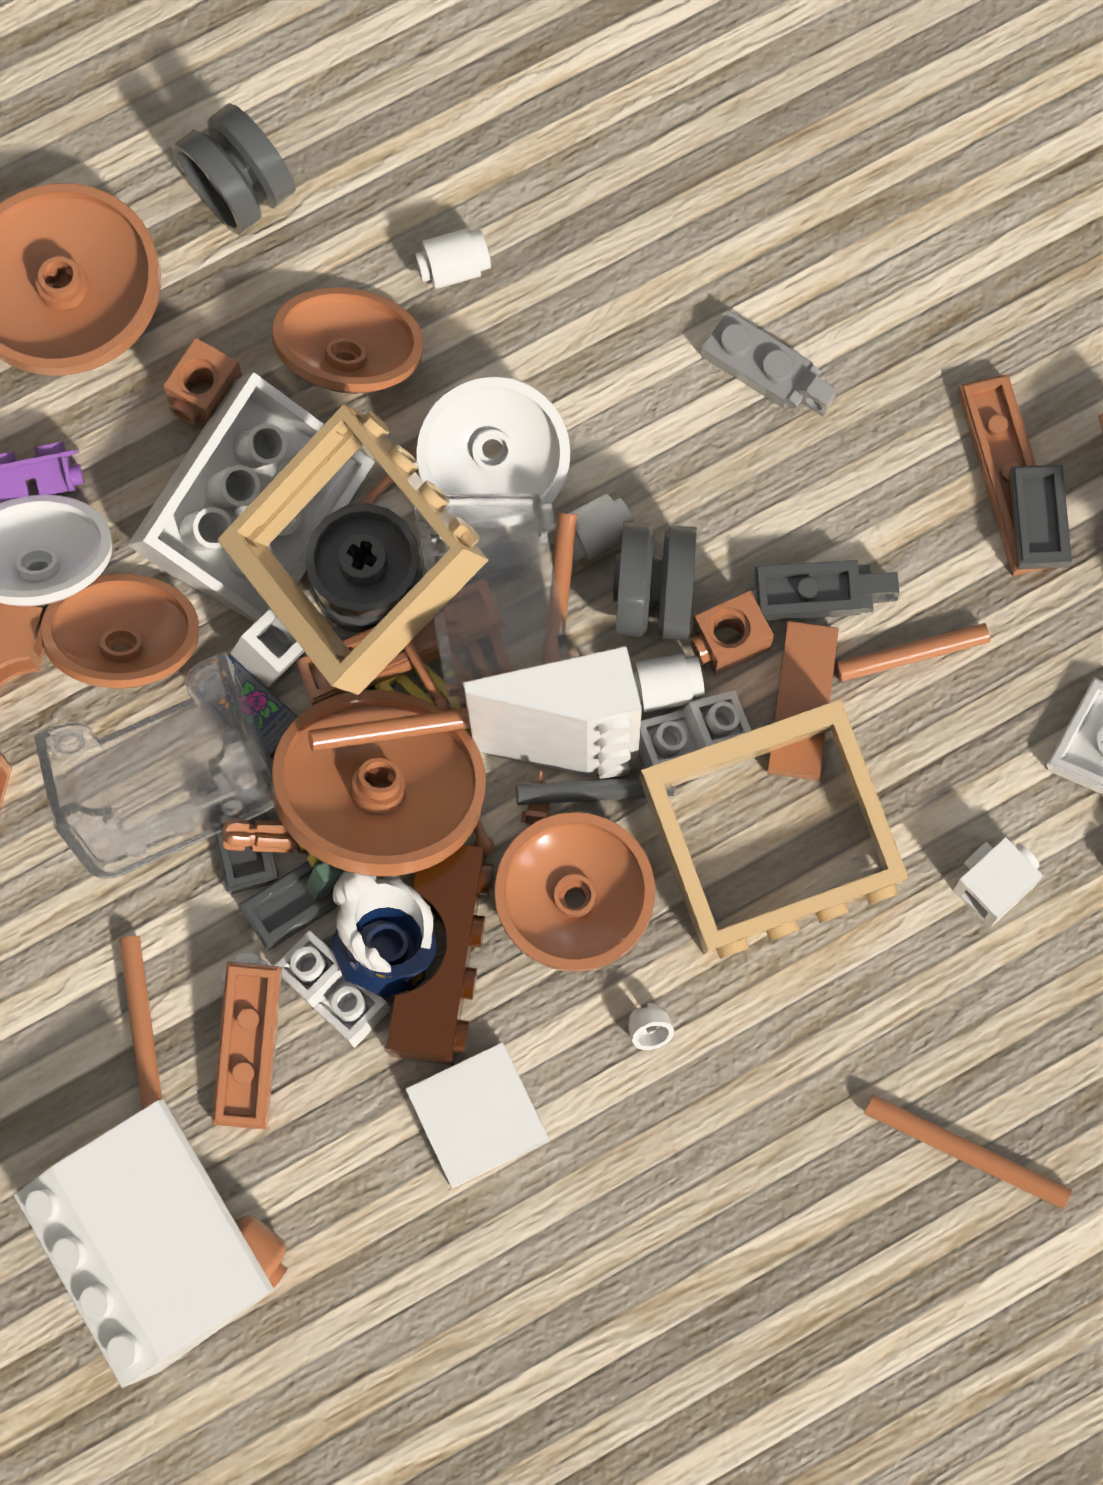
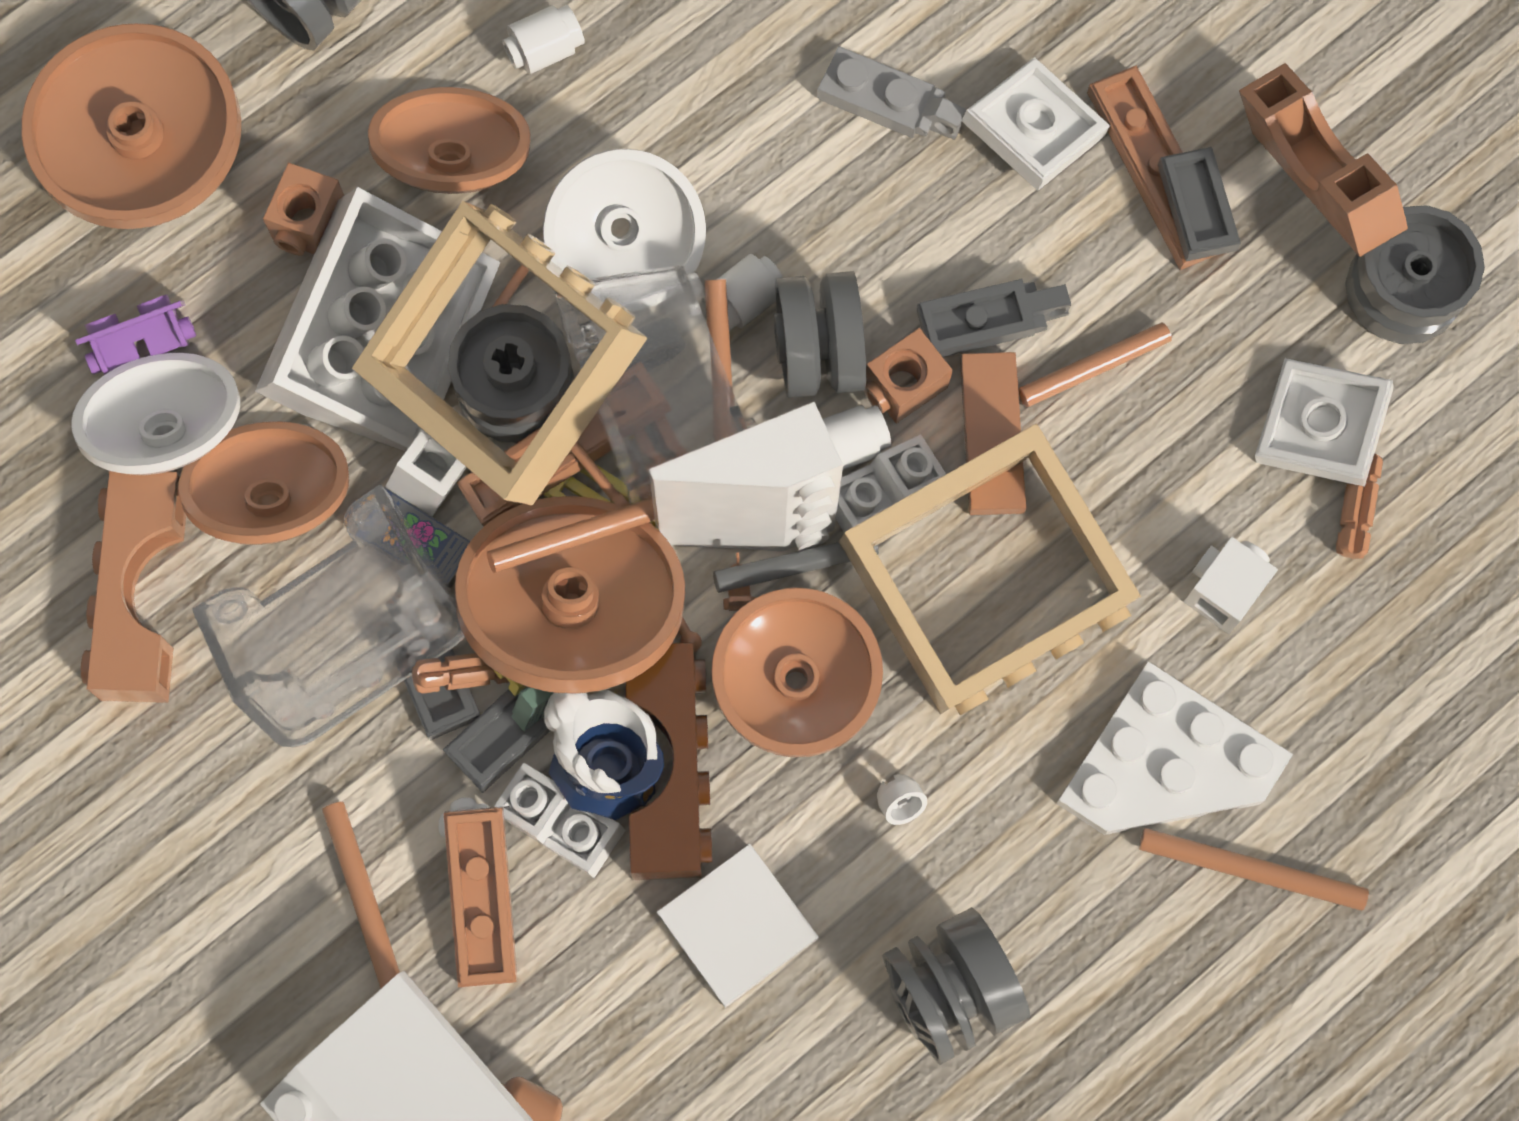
camera: 15 degrees left, 0 degrees up
none -> dark grey wheel [882,907,1031,1065]
none -> white tile [962,57,1110,191]
none -> white plate [1056,662,1293,835]

